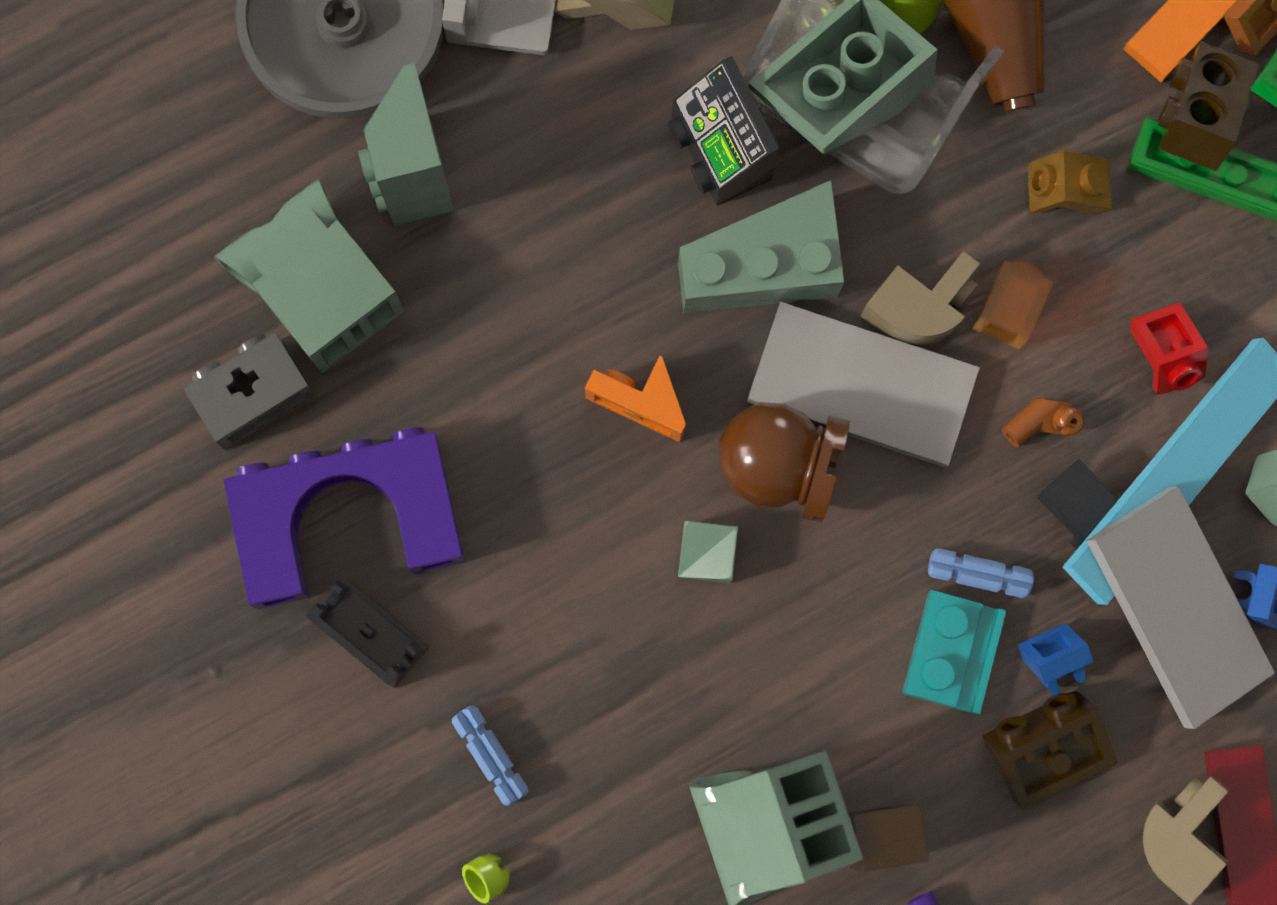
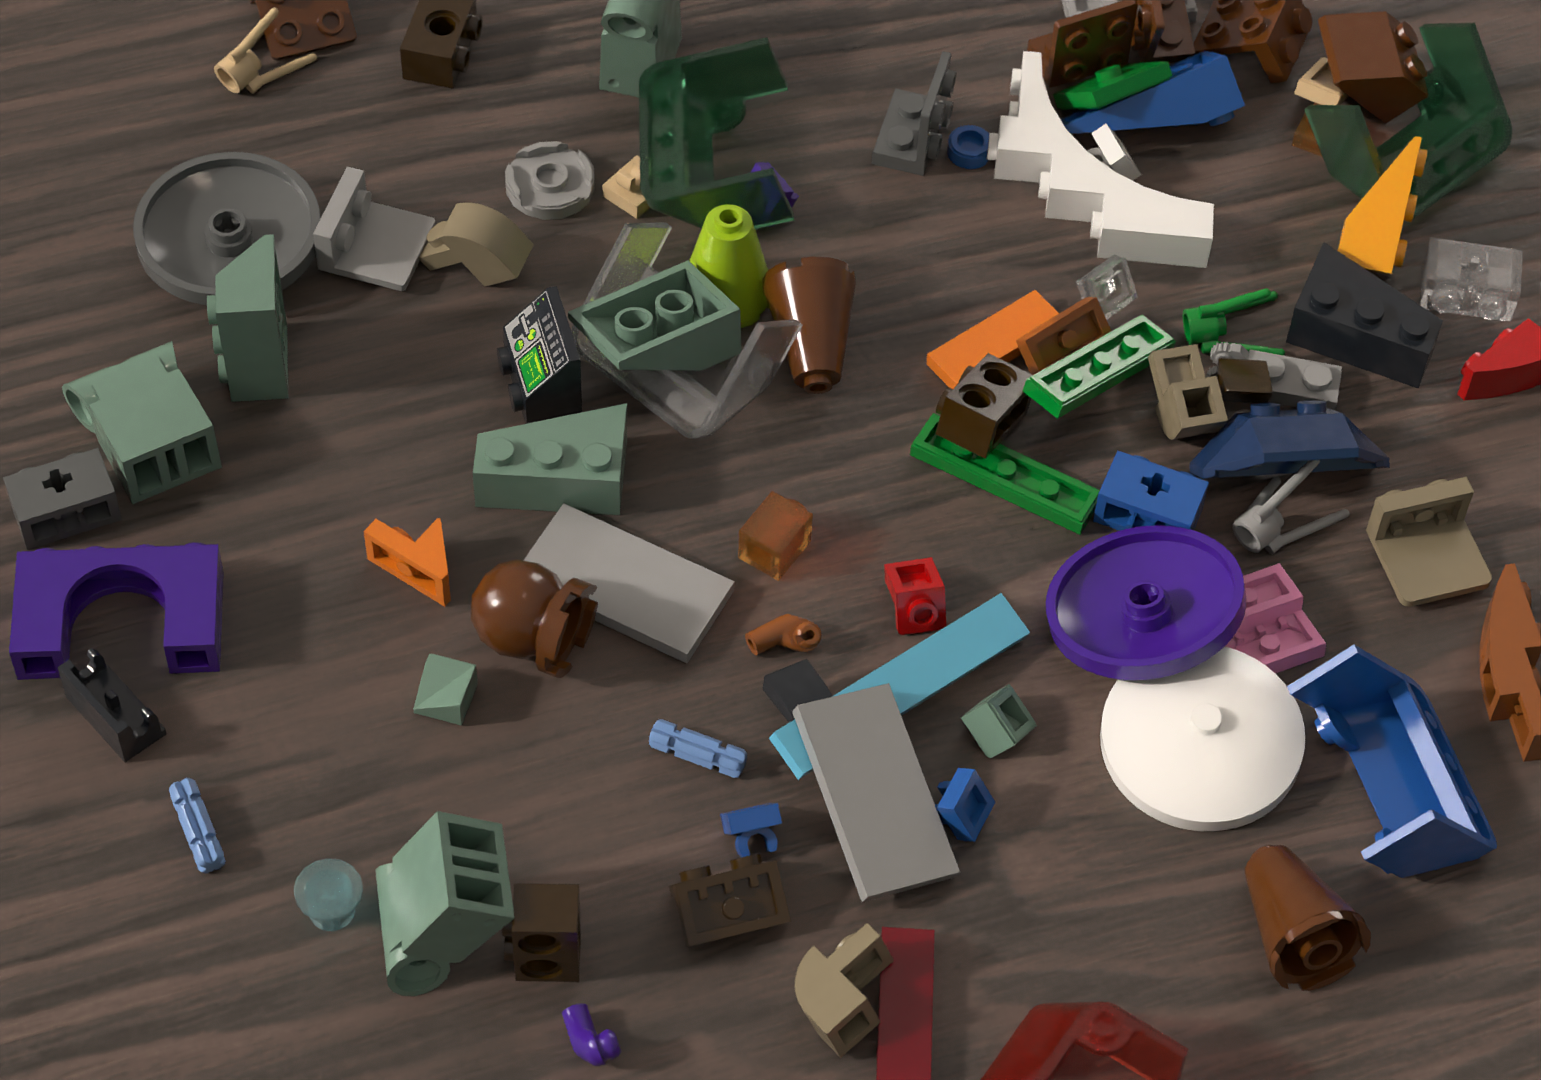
camera: 10 degrees right, 25 degrees down
lime hinge [462,854,510,904] -> none
dark tan brick [860,251,980,347] -> none
teal plate [902,590,1006,715] -> none
pearl gold bracket [1028,150,1112,214] -> none
none -> clear light blue piece [294,858,363,931]

